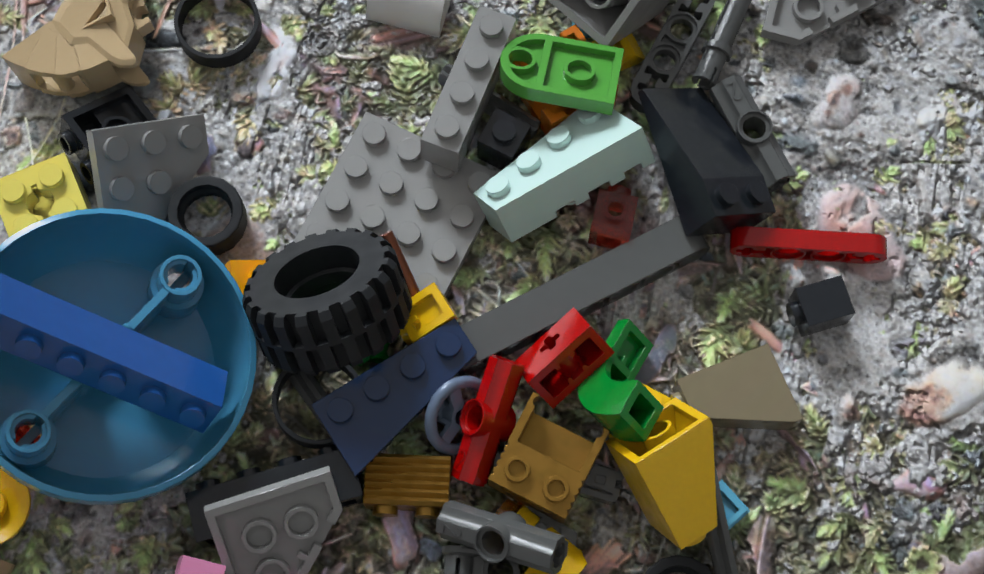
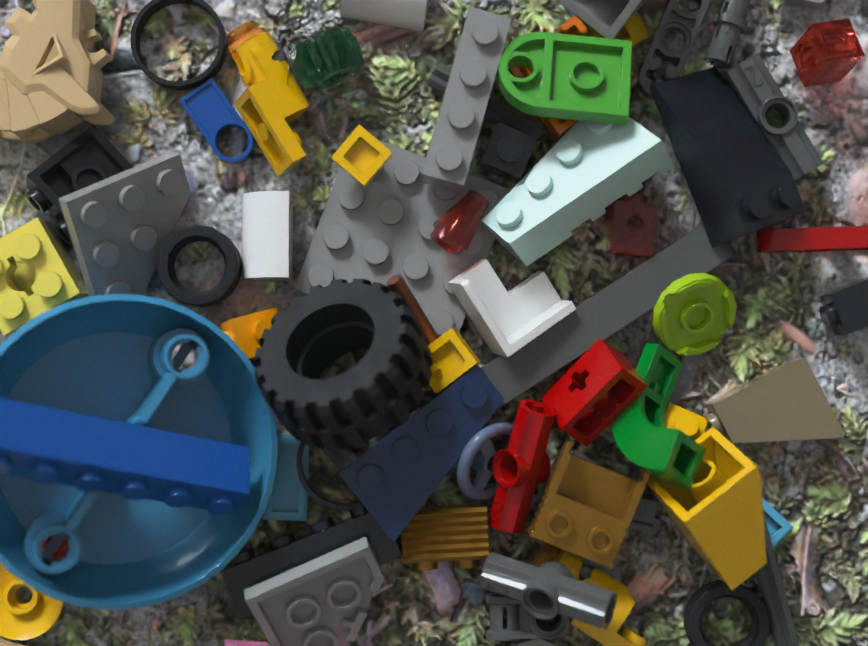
camera: 10 degrees left, 15 degrees up
none -> blue piece [179,77,255,164]
none -> yellow plate [226,20,309,176]
none -> white brick [242,191,293,280]
none -> medium azure tile [263,434,310,521]
none -> clear green gear [289,26,364,91]
none -> yellow tile [331,124,393,187]
none -> clear red cone [430,189,490,256]
none -> white panel [448,259,576,357]
none -> lime tile [652,272,737,356]
none -> clear red brick [790,18,865,88]

